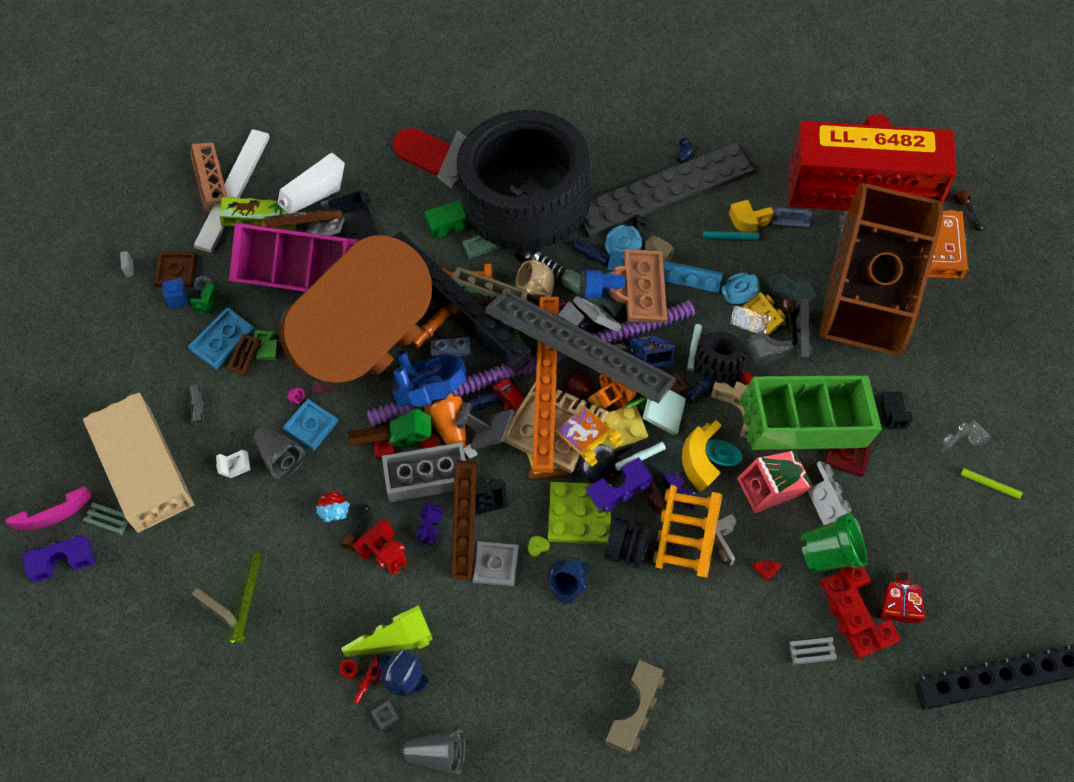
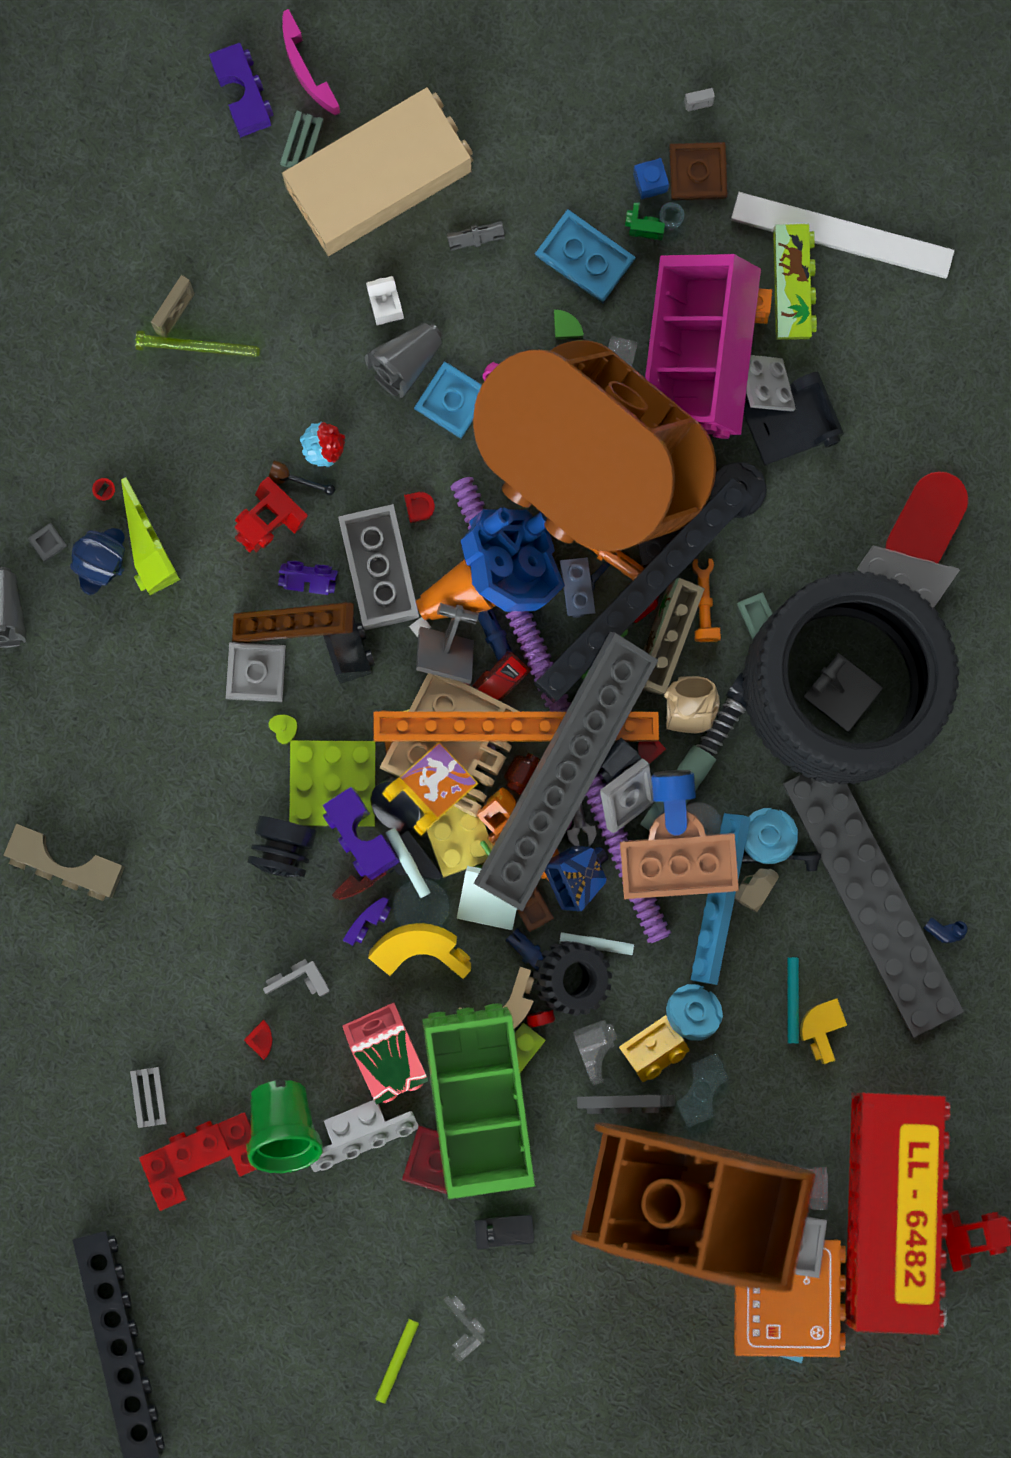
camera: 85 degrees right, 20 degrees up
nougat fence [190,143,227,213] -> none
reddish brown tile [227,333,261,376] -> none
bright green tile [252,330,275,349] -> none
reddish brown tile [264,208,342,227] -> none
white slope [278,153,345,214] -> none
reddish brown tile [348,425,389,446] -> none
red hand [353,655,381,704] -> none
green brick [389,409,431,449] -> none
red tile [420,432,441,449] -> none
green brick [424,200,468,238] -> none
dark blue piece [548,556,590,604] -> none
dark blue pin [573,239,610,266] -> none
light orange fence [653,485,722,578] -> none
teal dish [706,440,742,466] -> none
clear bracket [730,306,770,335] -> none
sand blue hinge [772,207,812,228] -> none
hinge [780,299,797,345] -> none
red torso [879,572,925,624] -> none
hinge [955,189,983,231] -> none

